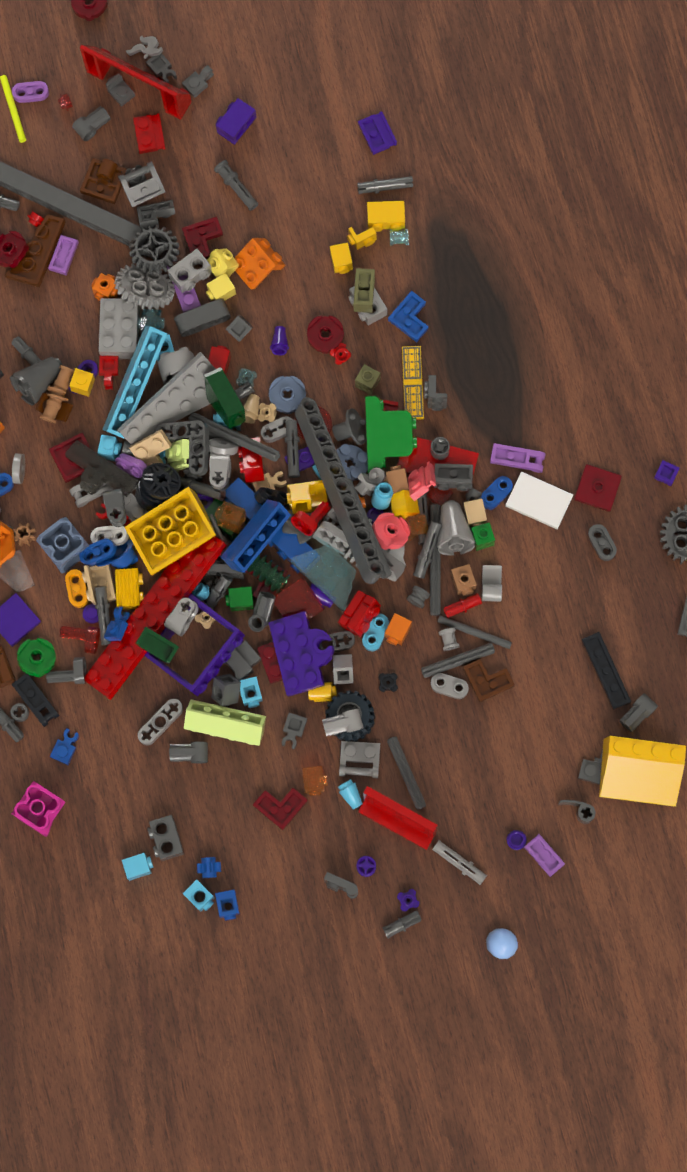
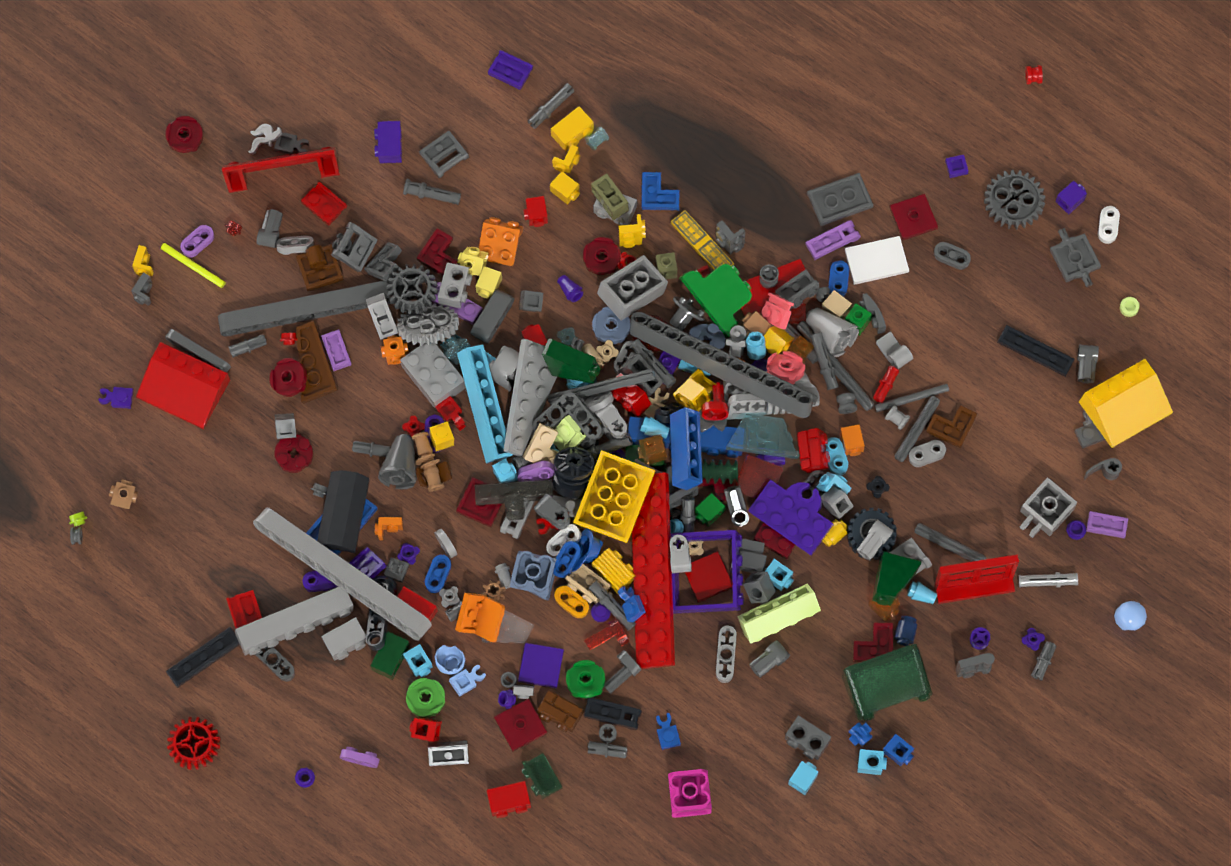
camera: 40 degrees left, 5 degrees down
dark grey bracket [106,73,135,107] -> none
dark green panel [135,627,179,664] -> none
dark grey plate [182,65,214,98] -> none
dark grey plate [282,713,308,750] -> none
medium nougat brick [451,564,477,596] -> none
none -> light grey plate [276,236,314,255]
none -> light grey brick [366,293,398,340]
none -> red plate [402,416,425,437]
none -> dark grey plate [419,131,469,179]
none -> light grey pin [495,563,511,589]
none -> red brick [523,196,548,227]
none -> light grey brick [597,255,668,321]
none -> dark grey brick [618,354,664,396]
none -> yellow bracket [619,214,646,248]
none -> medium azure cone [640,416,670,439]
none -> red tile [684,552,733,602]
none -> dark grey tile [807,173,873,226]
none -> medium azure bracket [817,472,851,494]
none -> clear green windscreen [842,644,933,722]
none -> dark grey slope [859,293,886,334]
none -> dark green slope [872,552,922,606]
none -> dark blue brick [894,616,918,646]
none -> light grey hinge [1020,477,1077,538]

